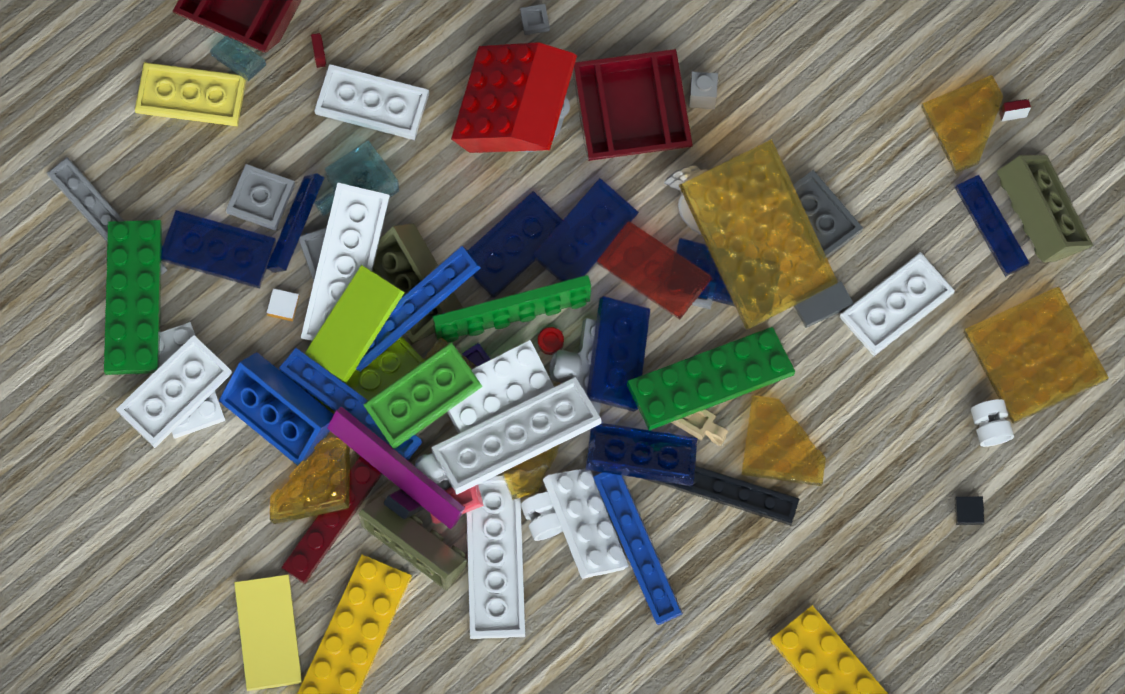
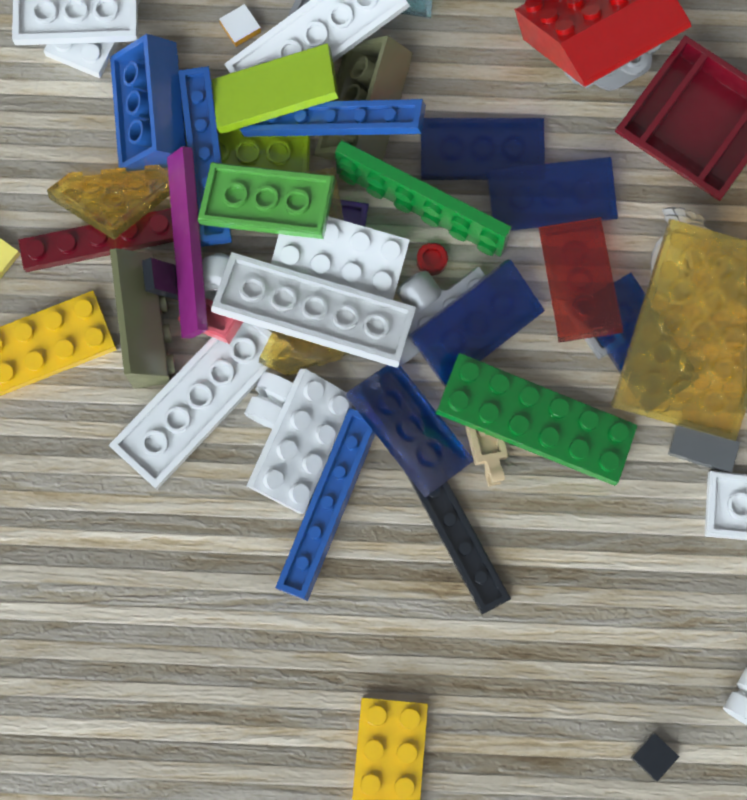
camera: 45 degrees right, 5 degrees up
clear yellow plate [741,395,826,486] -> none

